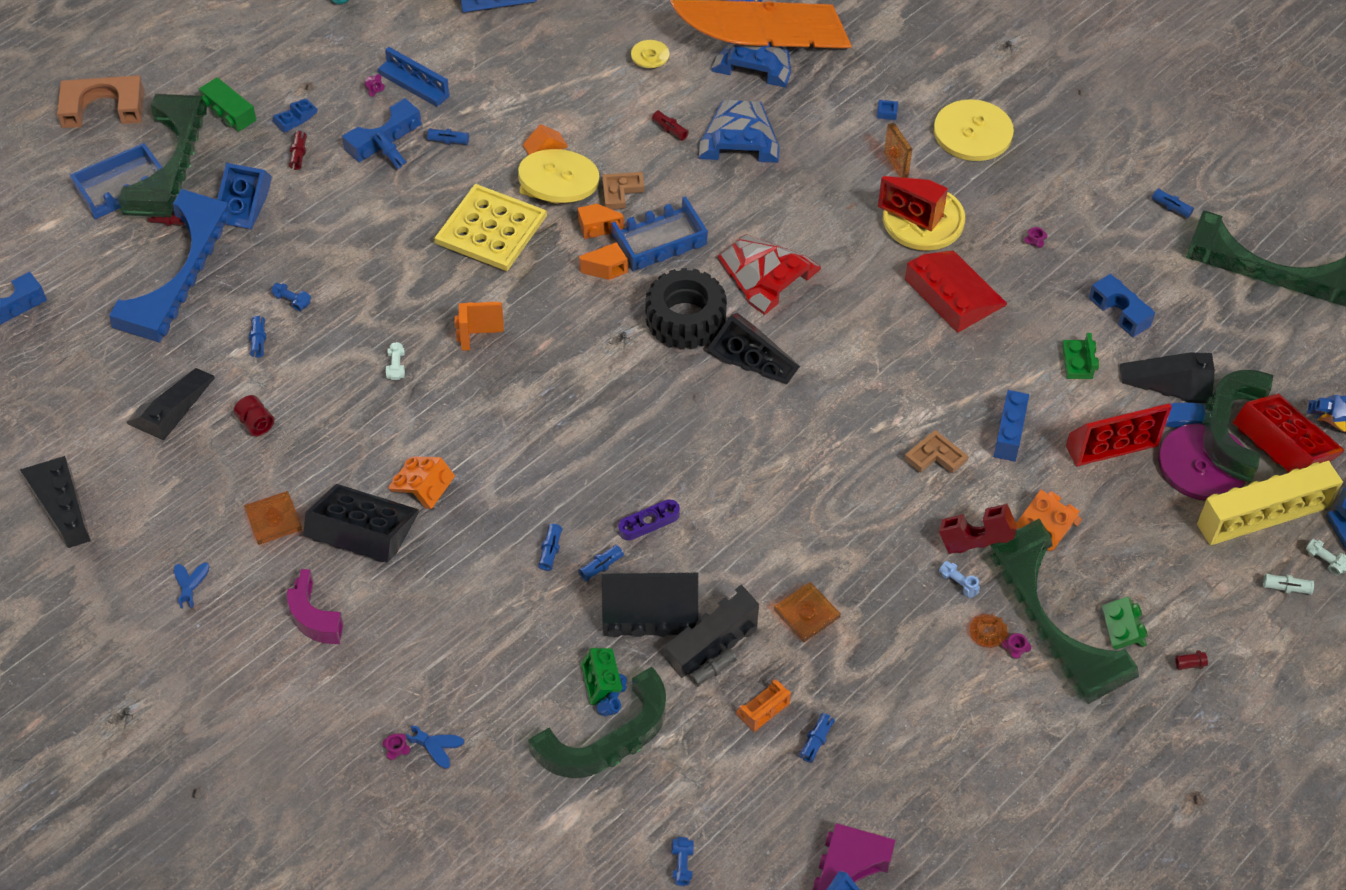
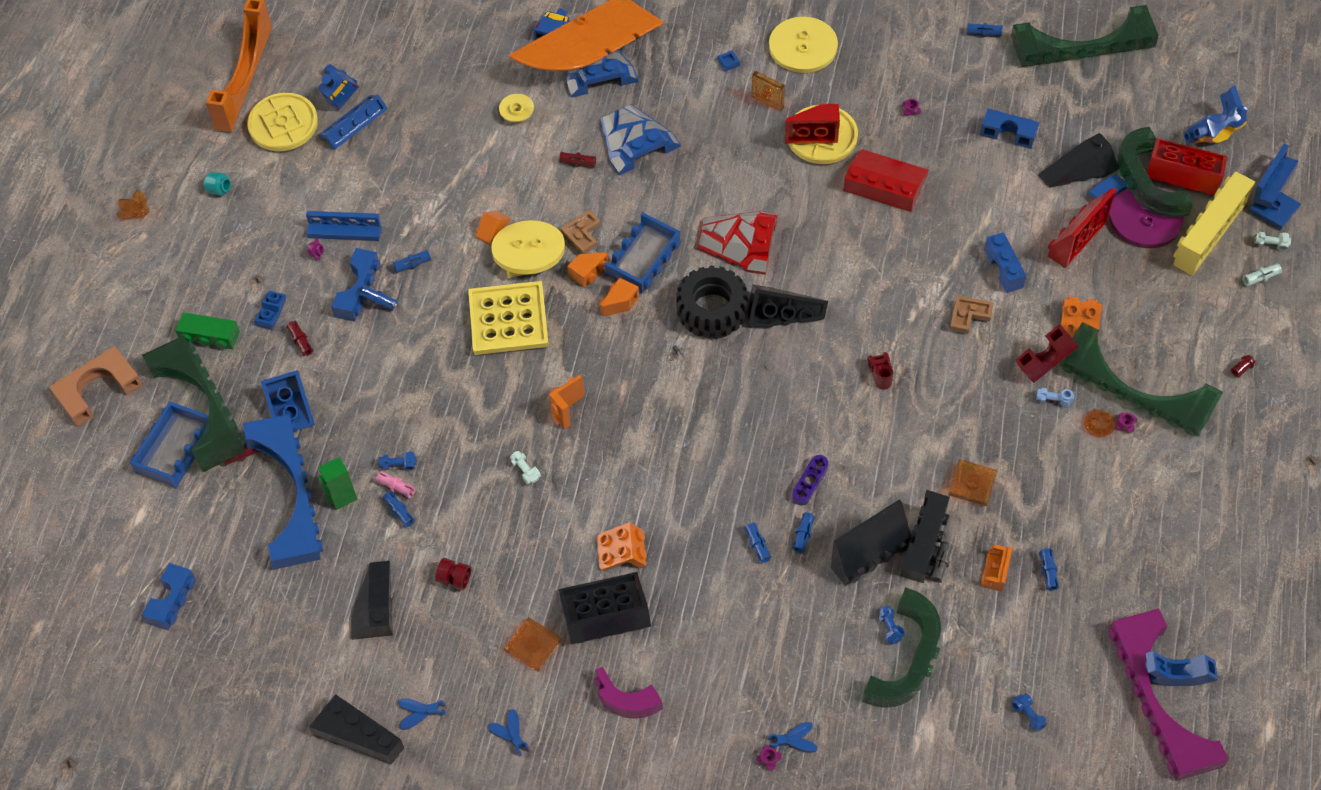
camera: 30 degrees left, 5 degrees up
green bracket [580,648,623,705] -> none
green bracket [1062,333,1099,379] -> none
green bracket [1102,596,1148,650] -> none
none -> green brick [317,457,358,510]
none -> bright pink pin [376,471,415,498]
none -> blue piece [398,698,446,730]
none -> dark red piece [867,352,893,390]

